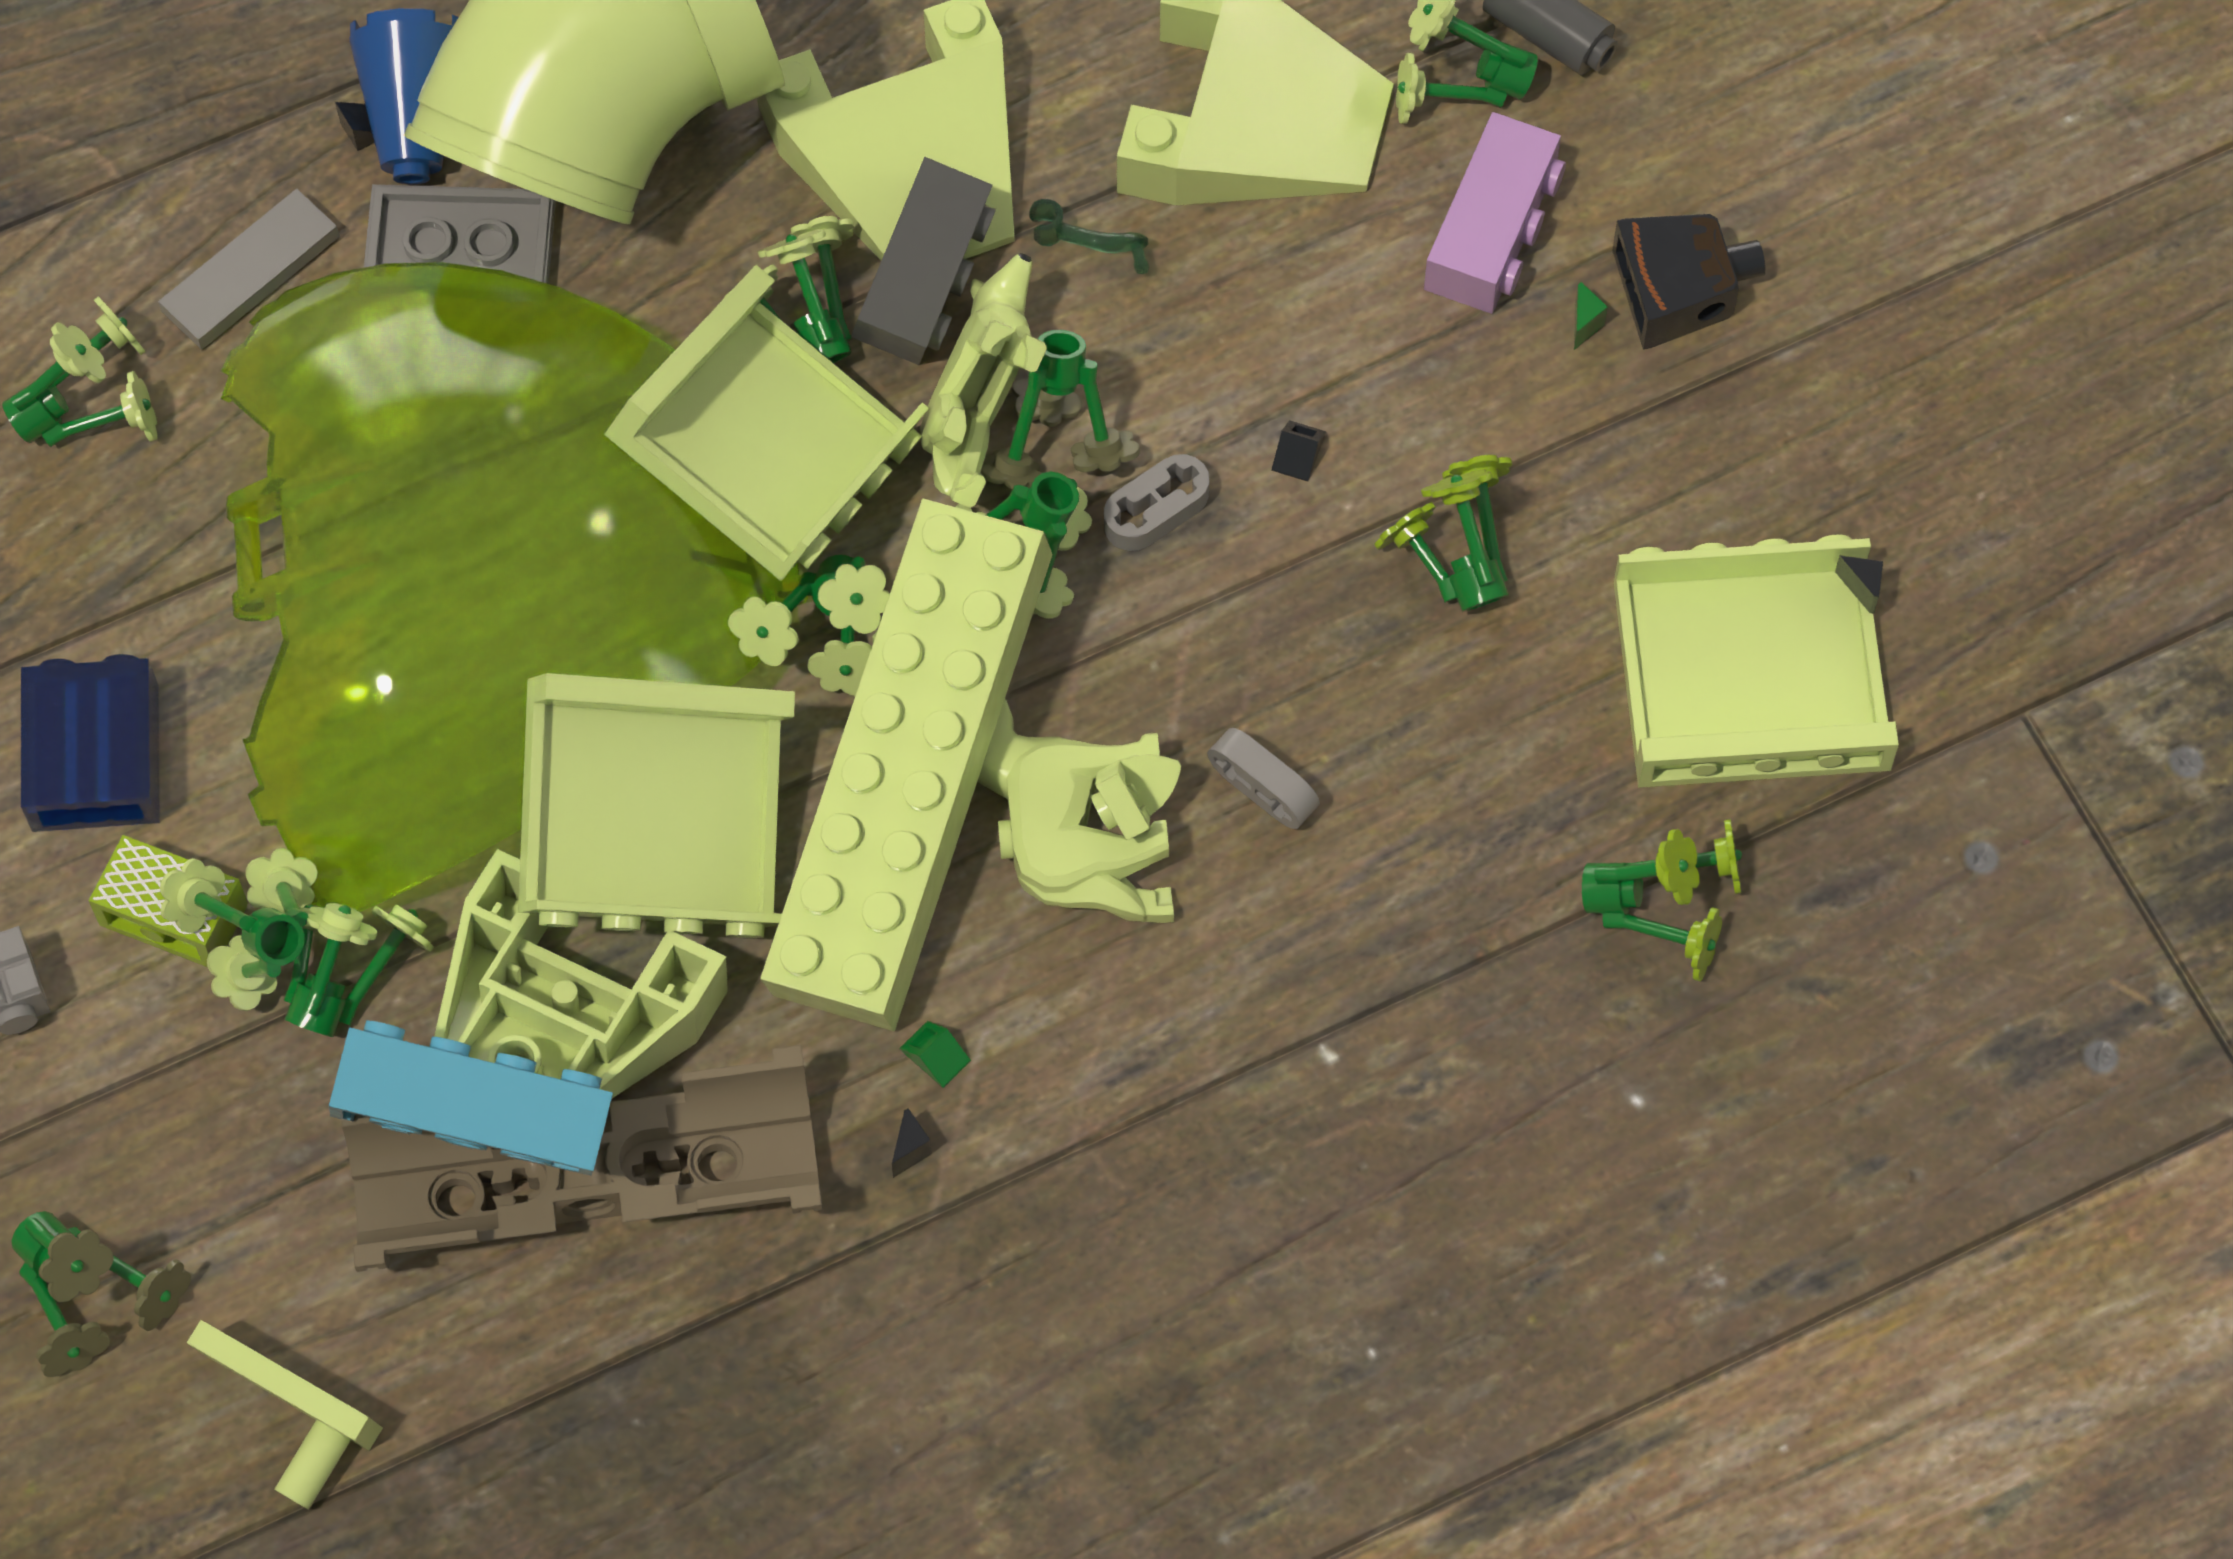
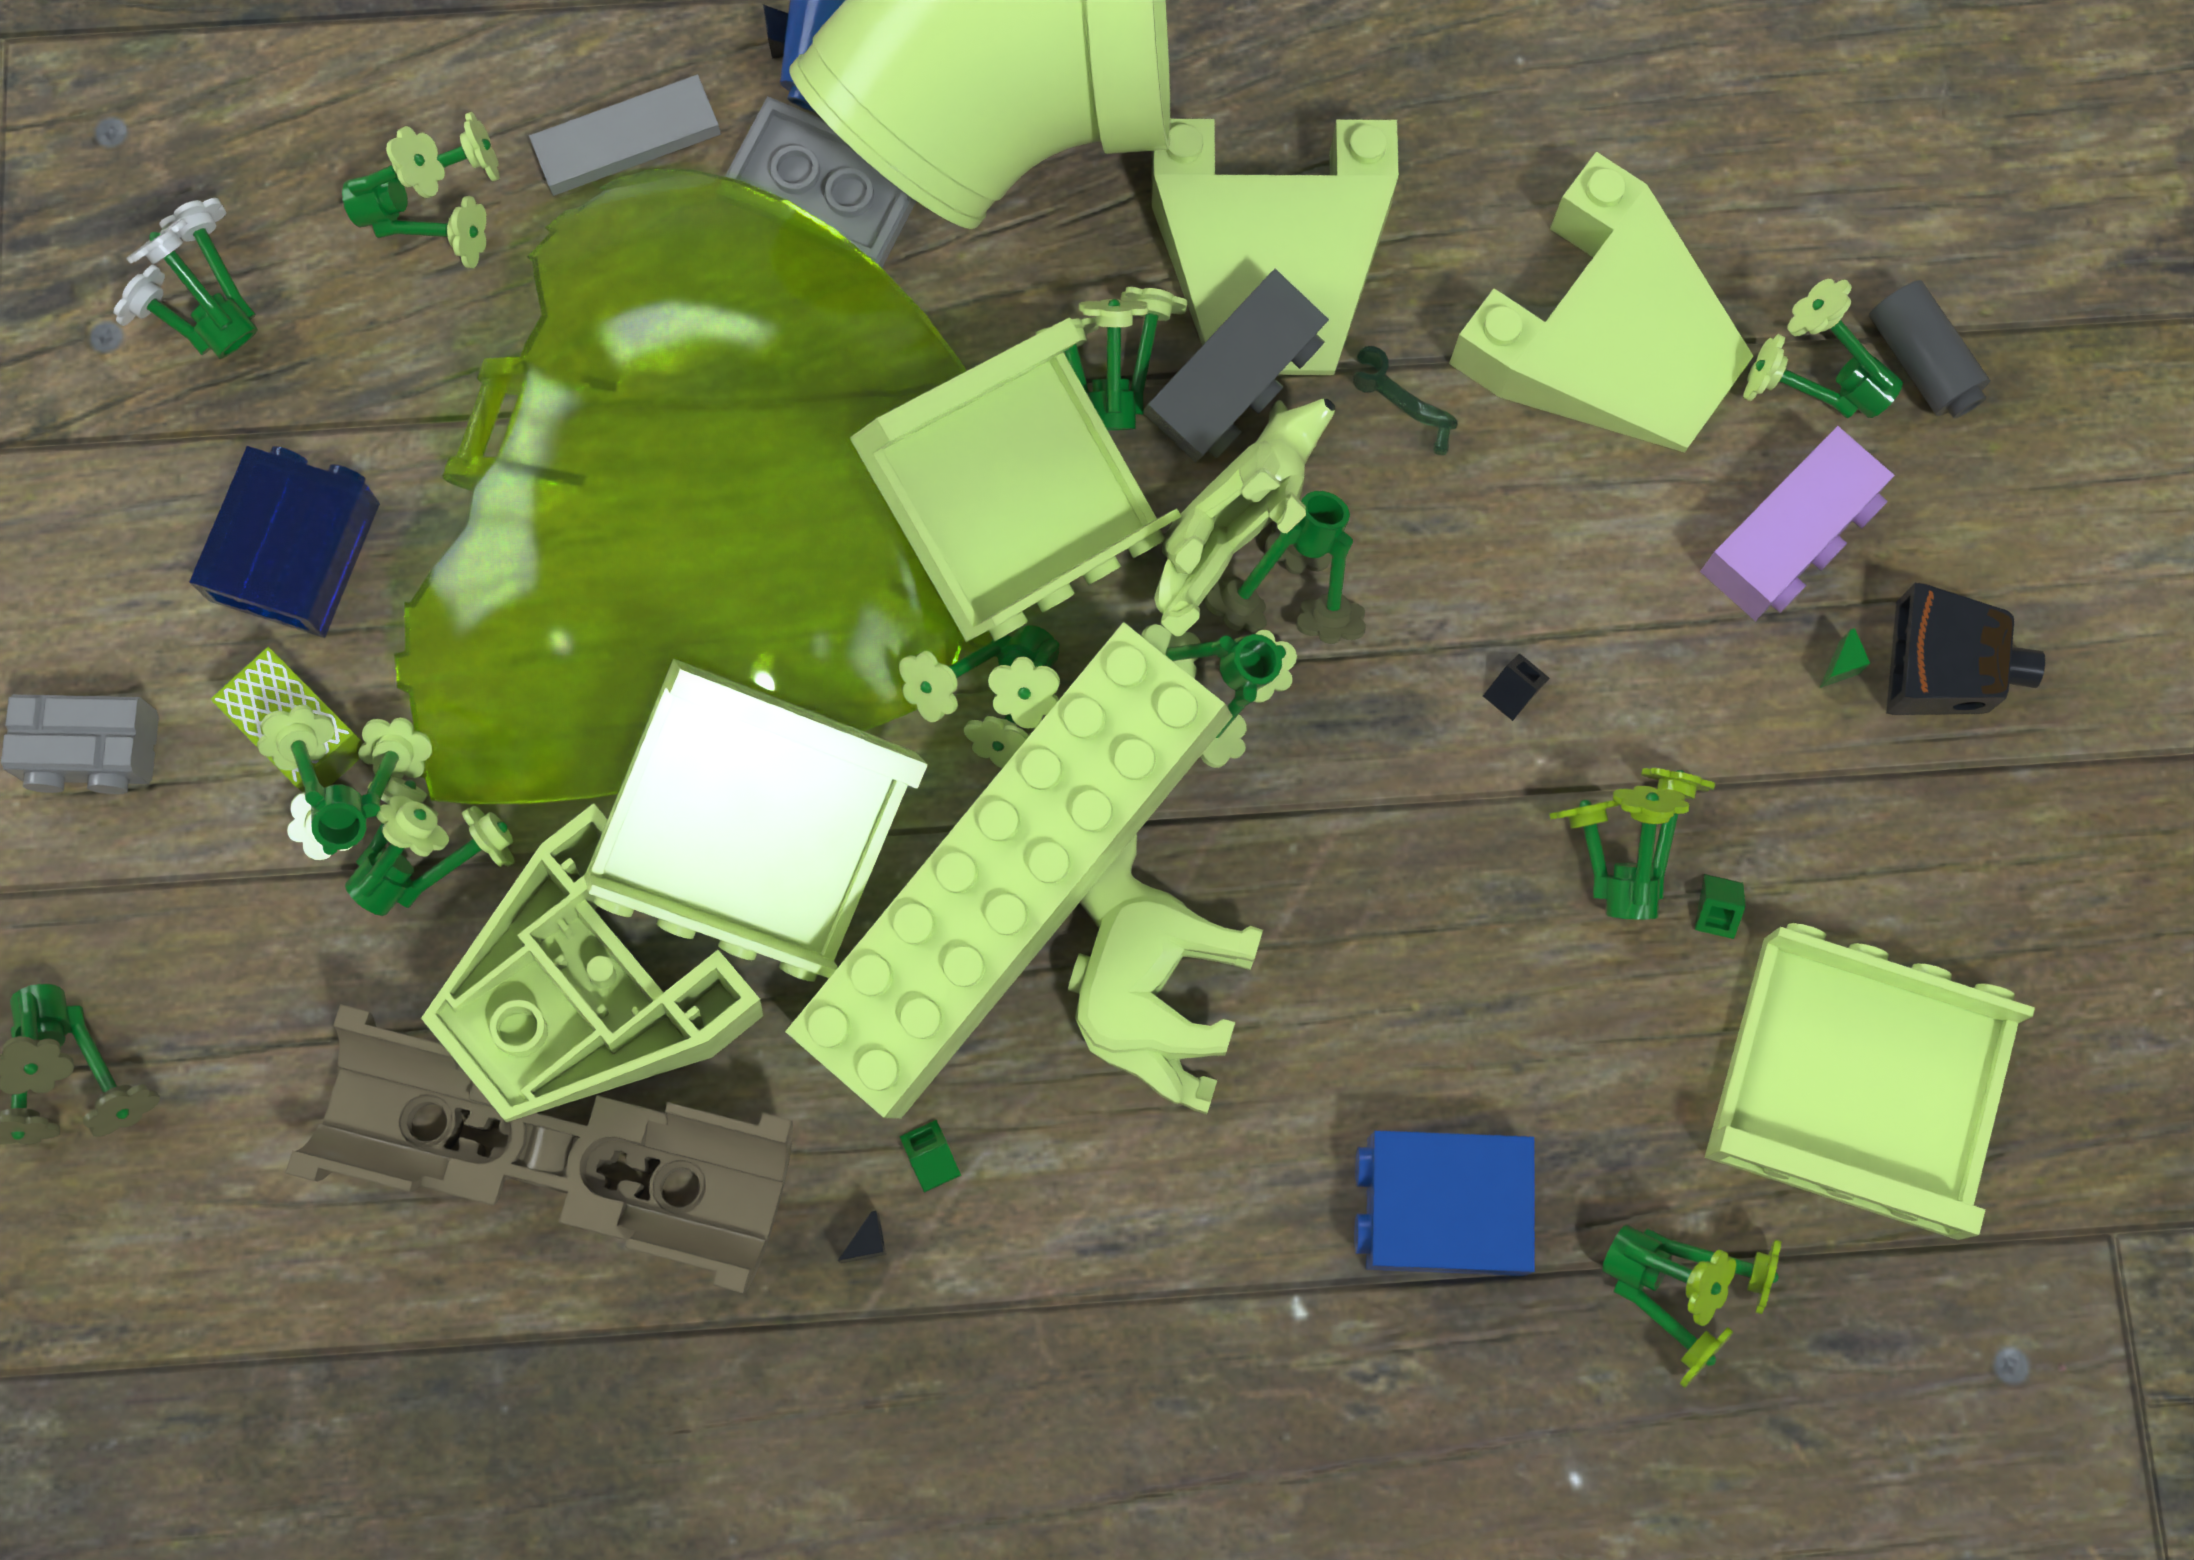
camera: 20 degrees right, 10 degrees up
yellowish green piece [187,1320,383,1510] -> none
medium azure wedge [329,1020,613,1176] -> none
yellowish green plate [1091,754,1181,841] -> none
light grey beam [1104,454,1209,551] -> none
light grey beam [1207,728,1320,829] -> none
black piece [1835,555,1883,614] -> none
none -> blue brick [1354,1131,1535,1276]
none -> green piece [1695,874,1746,939]

